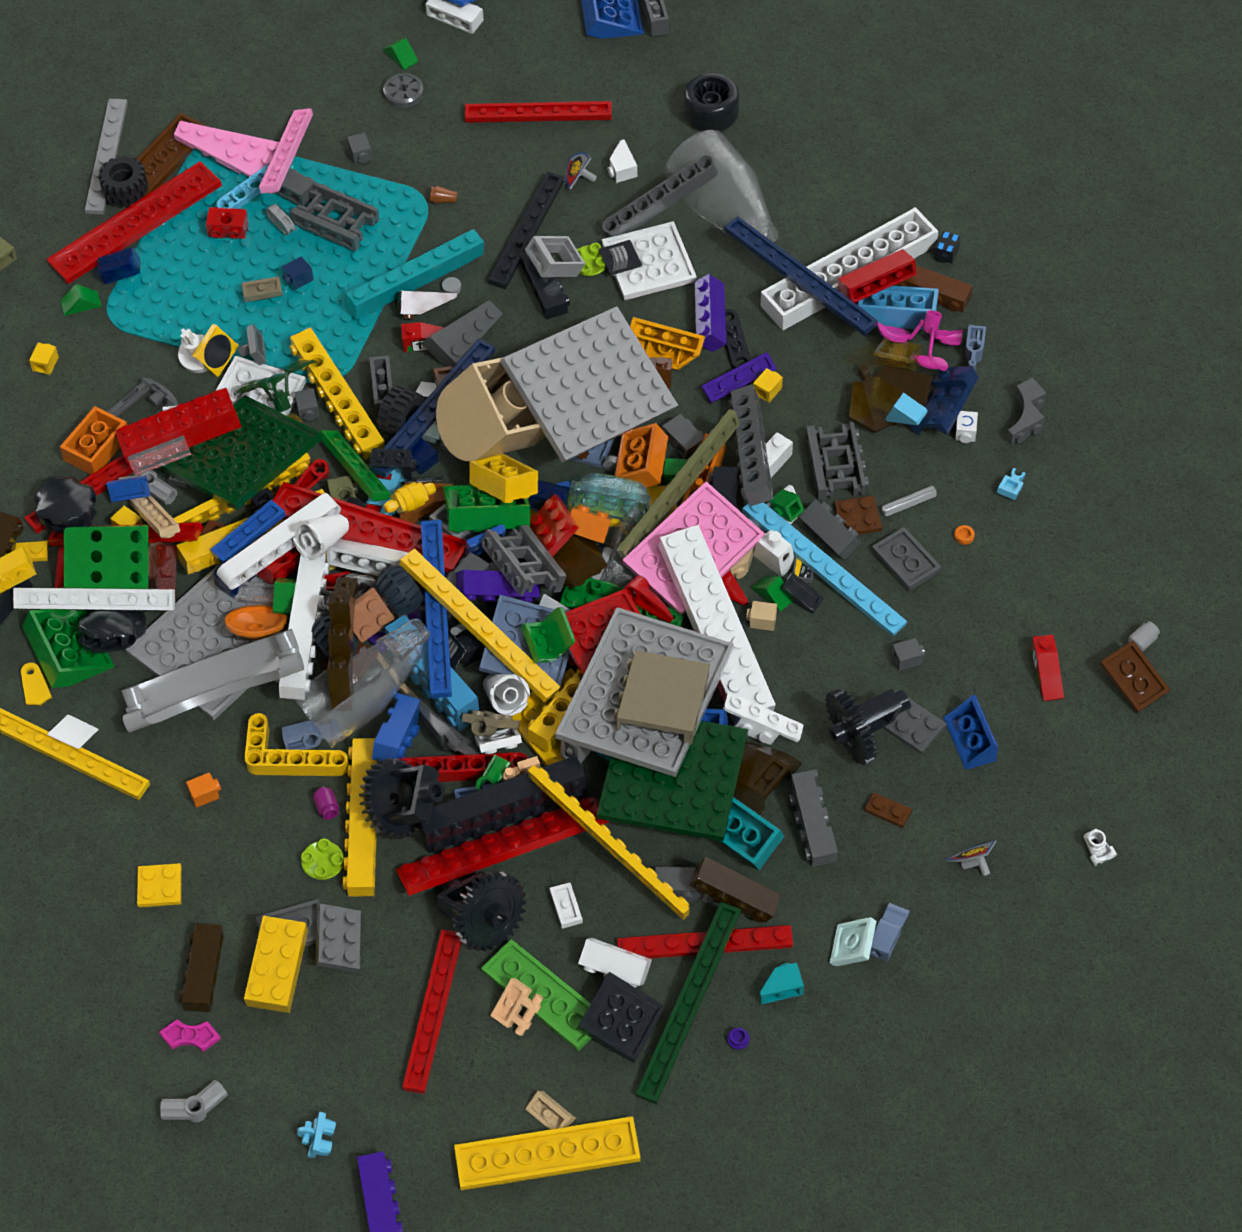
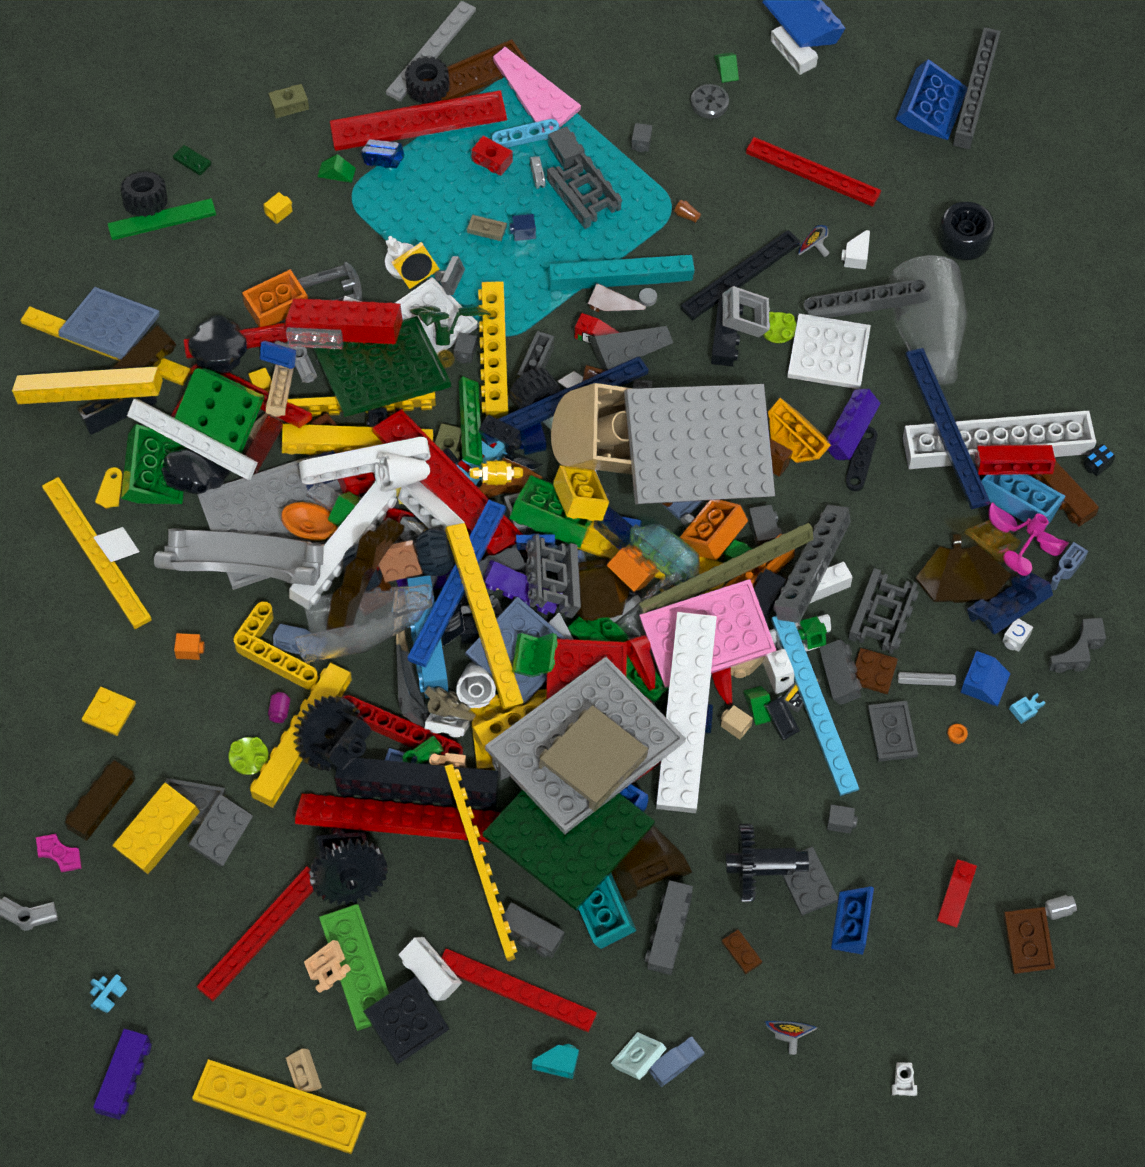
camera: 25 degrees right, 5 degrees up
blue plate [210,500,286,564] -> none
bright pink plate [259,108,313,194] -> none
red piece [295,459,330,490] -> none
blue wedge [372,693,421,761] -> none
red plate [530,494,579,557] -> none
white plate [550,883,583,929] -> none
black sticker [599,240,643,276] -> none
dark green plate [636,902,741,1105] -> none
dark brown brick [689,856,781,923] -> none
dark purple plate [701,352,777,404] -> none
white bracket [723,692,803,745] -> none
dark purple plate [727,1028,750,1050] -> none
yellow brick [753,368,783,403] -> none
medium azure slope [885,393,928,425] -> none
none -> blue slope [961,651,1010,707]

